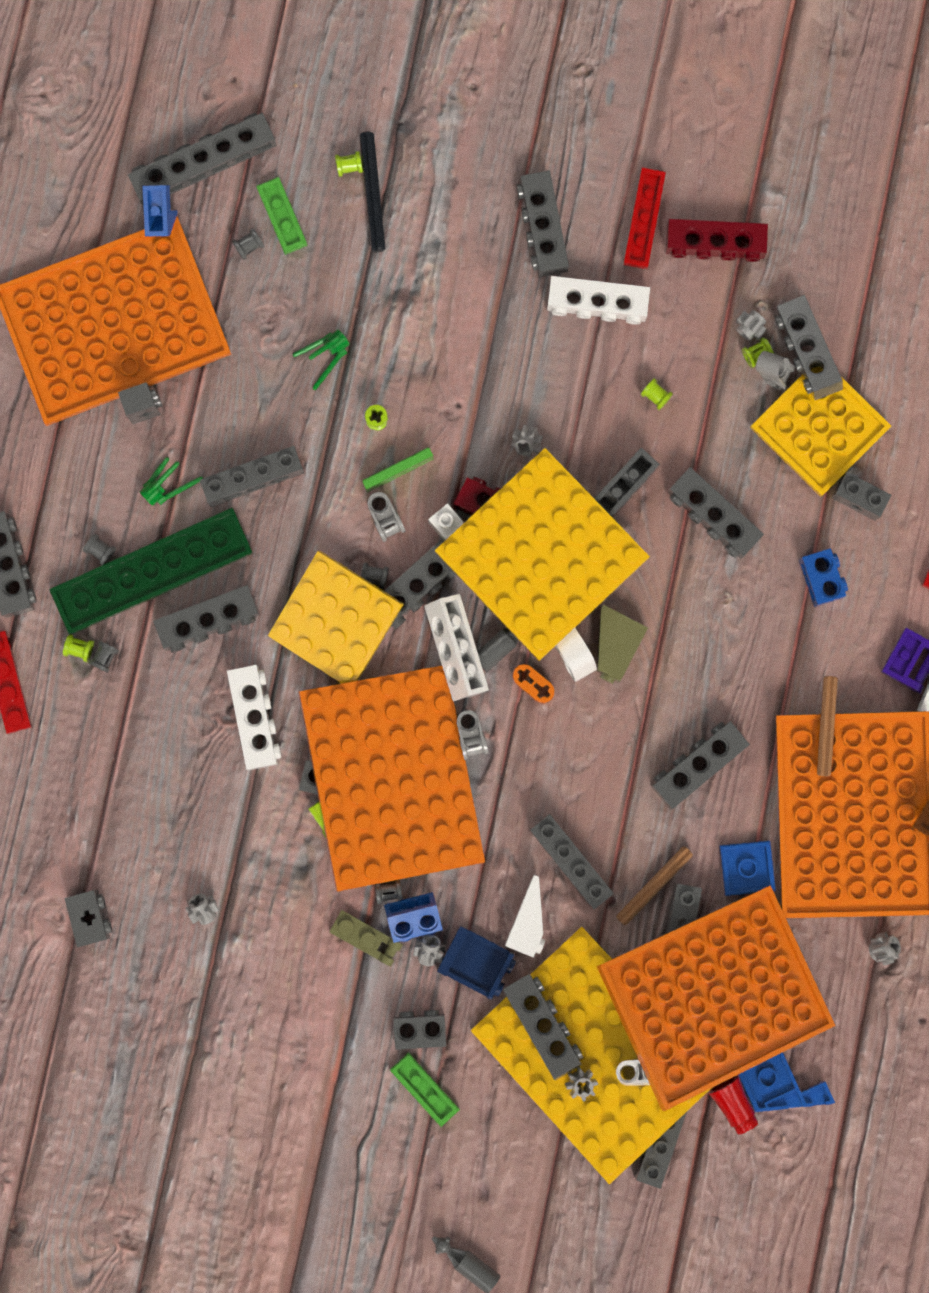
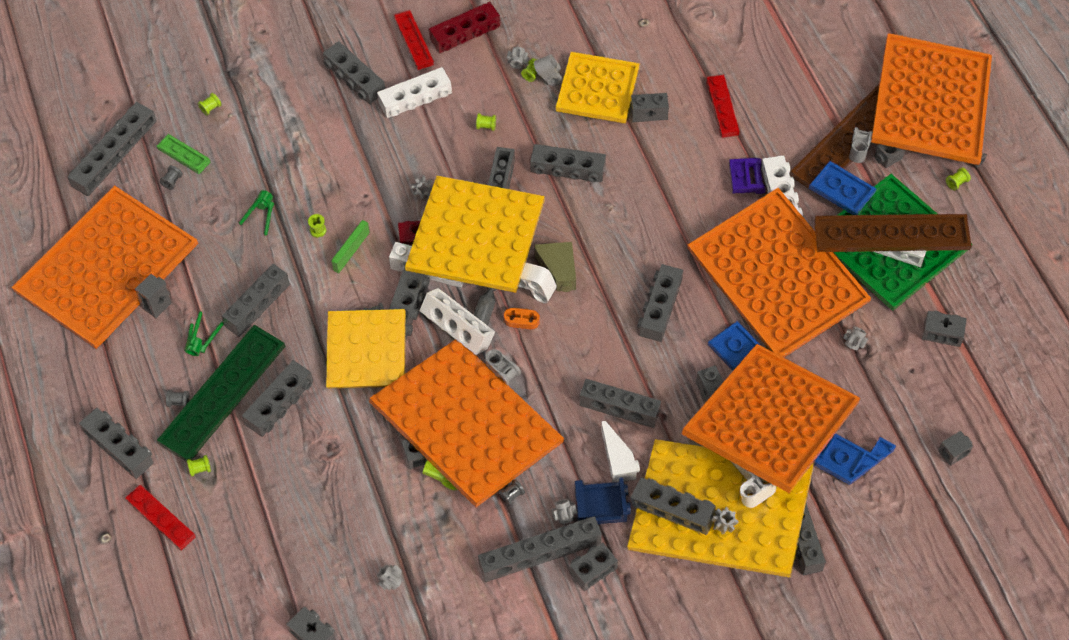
camera: 30 degrees left, 25 degrees down
dark grey bush [88,641,119,673] -> none
blue slope [142,185,178,237] -> none
white brick [227,665,281,771] -> none
olive plate [330,910,403,967] -> none
black axle [360,131,385,253] -> none
light grey piece [368,492,406,542] -> none
blue brick [384,892,443,943] -> none
bright green tile [390,1052,460,1127] -> none
medium nougat axle [616,846,693,925] -> none
red plant [707,1075,758,1135] -> none
dark grey brick [774,295,843,400] -> none
blue brick [799,548,848,607] -> none
medium nougat axle [817,676,838,776] -> none
none -> dark grey brick [478,516,602,583]
none -> dark grey brick [938,431,973,466]

